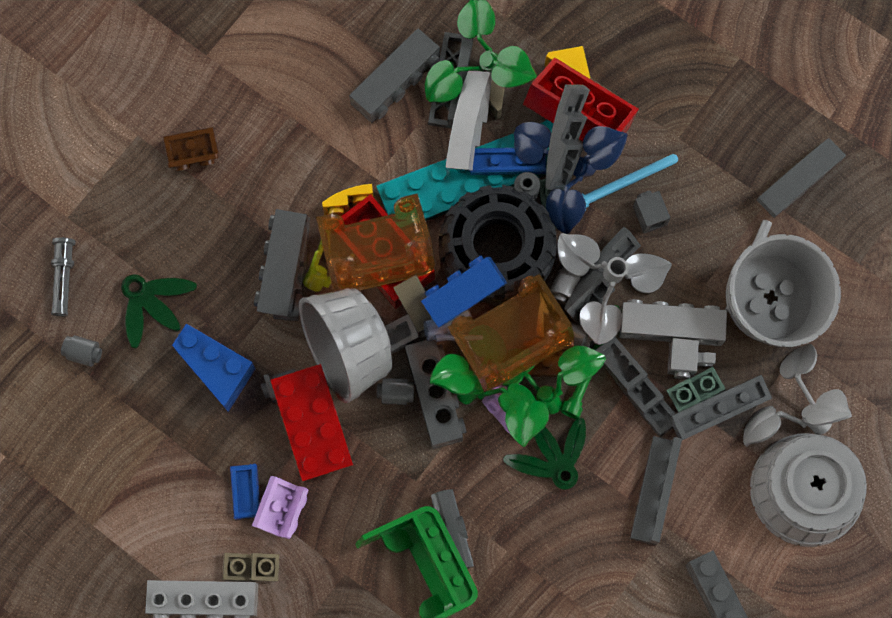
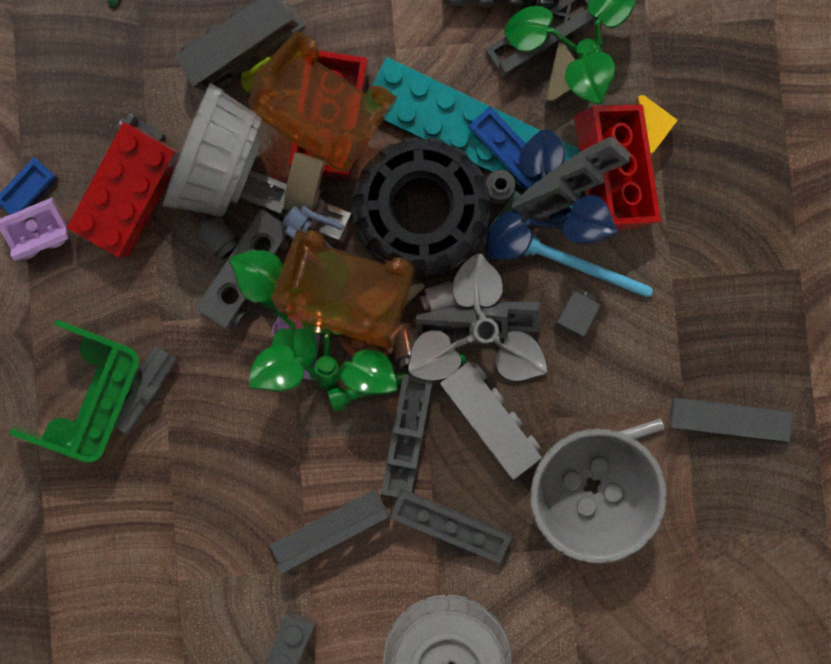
camera: 50 degrees right, 10 degrees up
blue wedge [172,324,256,412] -> none
yellow slope [322,184,373,217] -> none
blue brick [421,255,507,328] -> none
light grey slope [446,71,492,171] -> none
dark green plant [503,417,586,490] -> none
light grey brick [667,338,716,379] -> none
sand green slope [667,367,726,412] -> none
light grey plant [743,344,852,447] -> none

